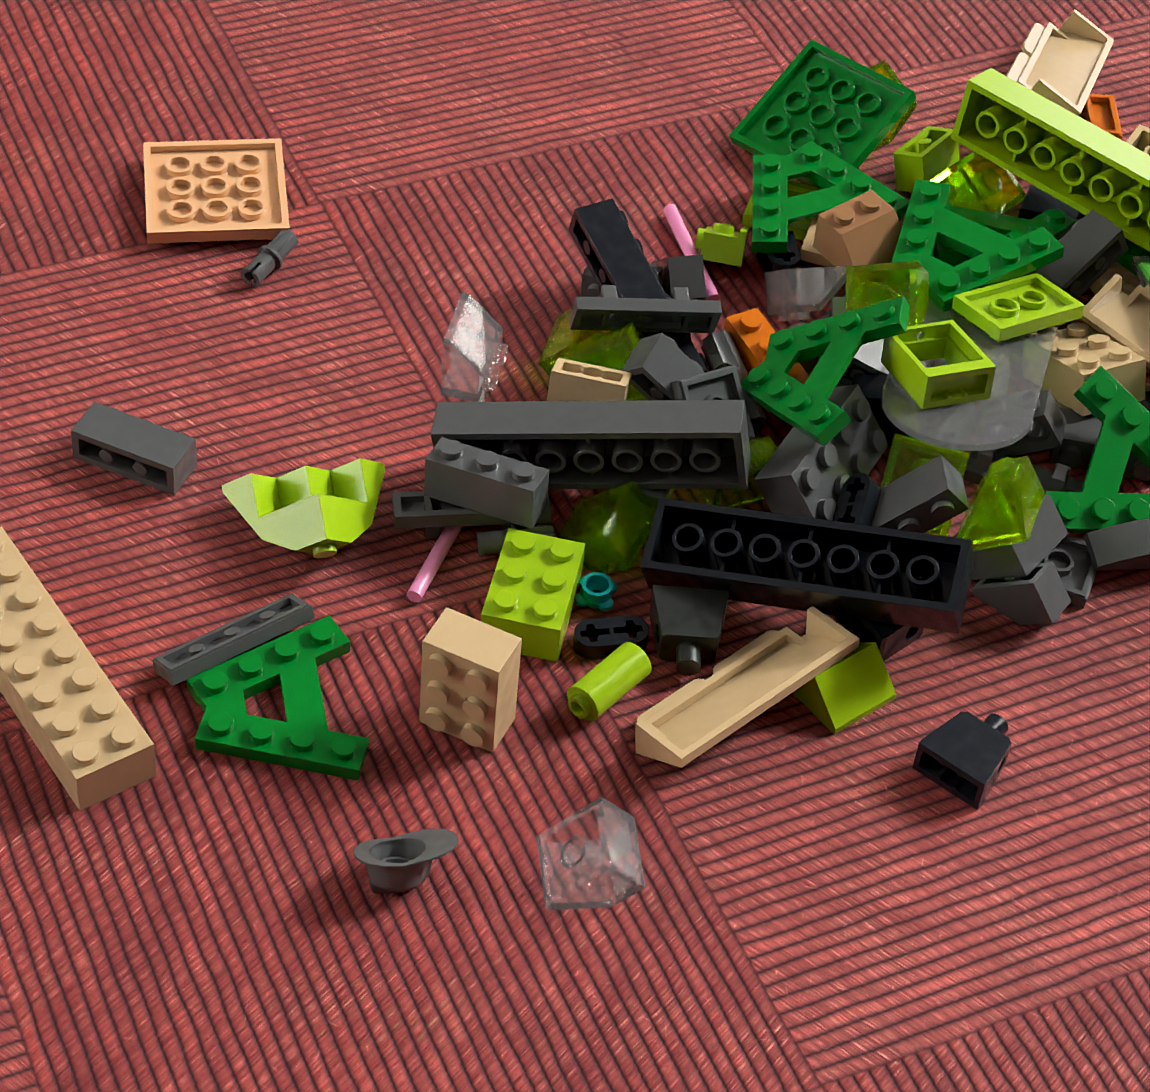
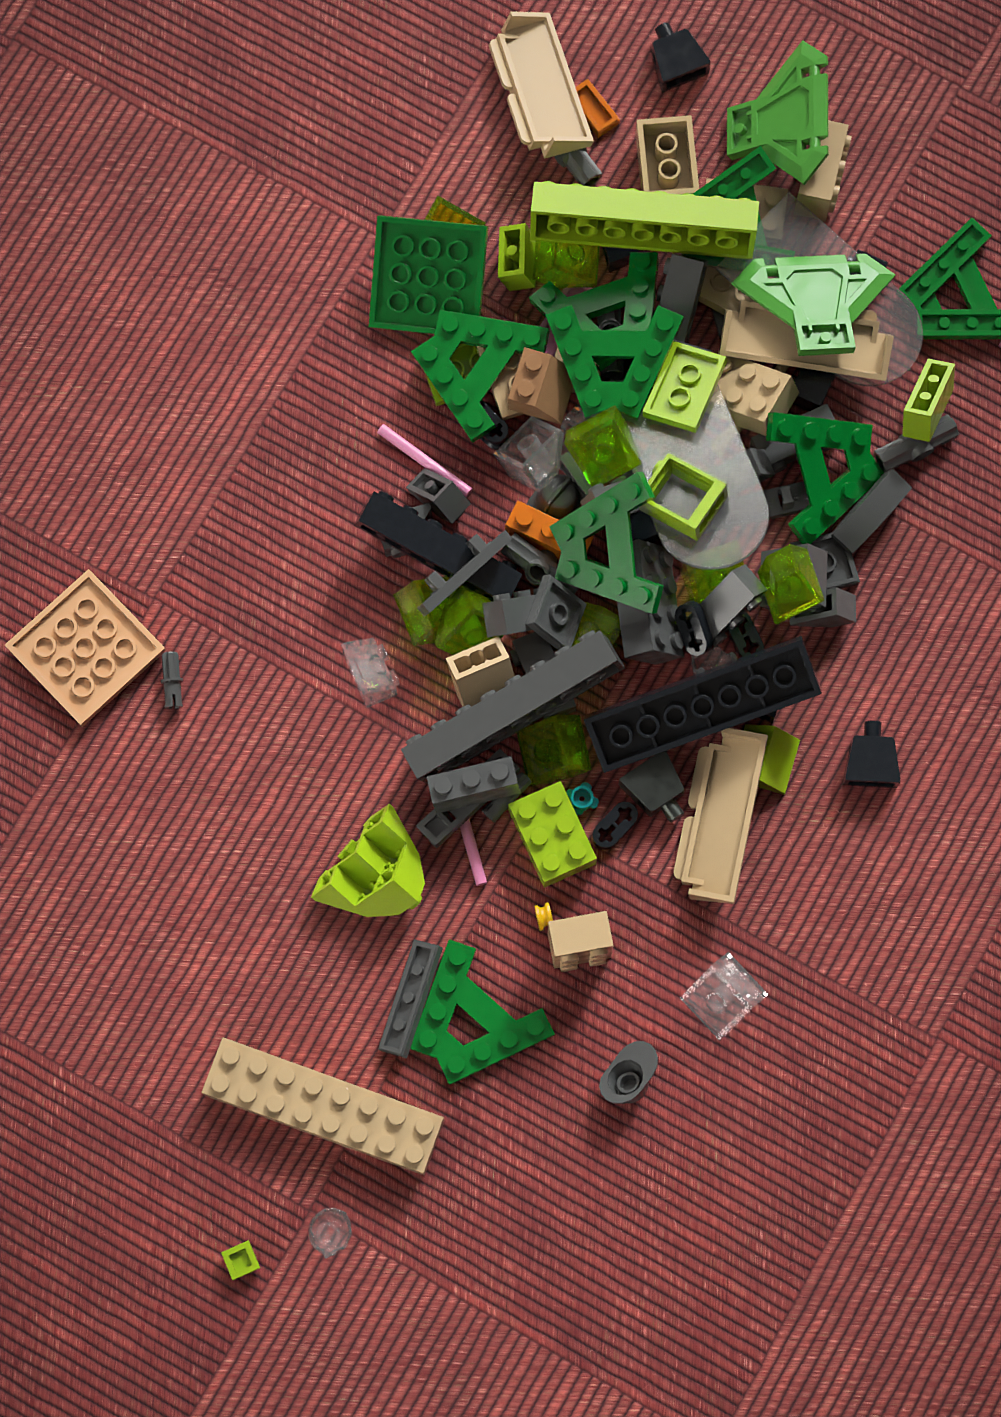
camera: 30 degrees left, 30 degrees up
dark grey brick [71,402,197,496] -> none
lime brick [567,642,652,721] -> none
lime brick [695,223,749,267] -> none

